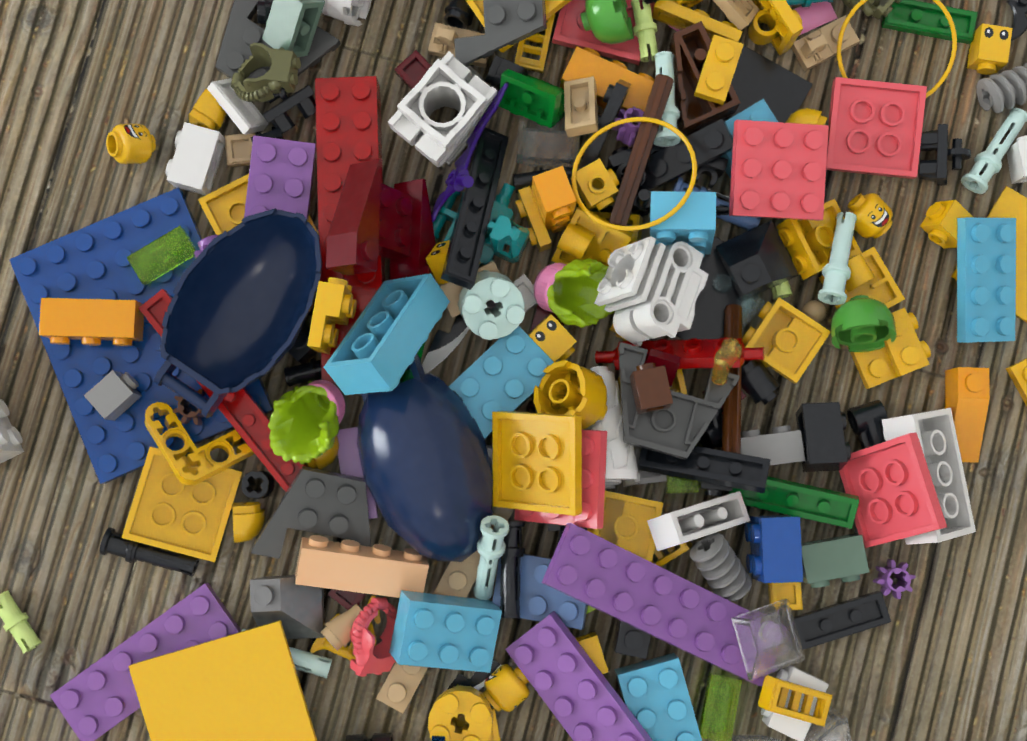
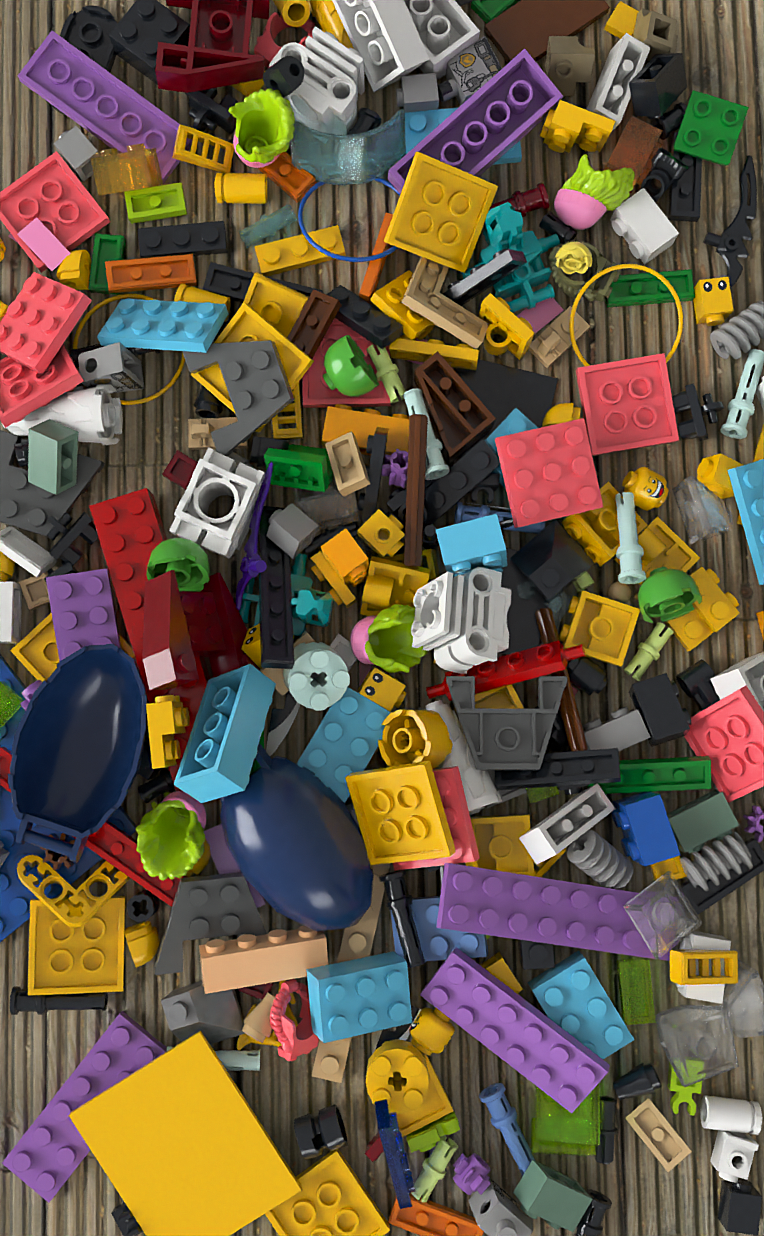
camera: 15 degrees left, 0 degrees up
olive piece [231,43,301,102] -> none
light aqua pin [473,515,509,600] -> none
yellow piece [571,117,697,231] -> none
reddish brown brick [629,363,673,414] -> none
dark red tile [645,348,681,387] -> none
yellow plate [693,34,744,105] -> none
clear yellow arm [711,337,742,385] -> none
none -> bright green cylinder [146,538,210,592]
none -> light grey brick [266,503,319,559]
none -> yellowish green pin [624,622,674,681]
none -> clear slope [672,476,733,544]
none -> light grey piece [680,832,753,891]

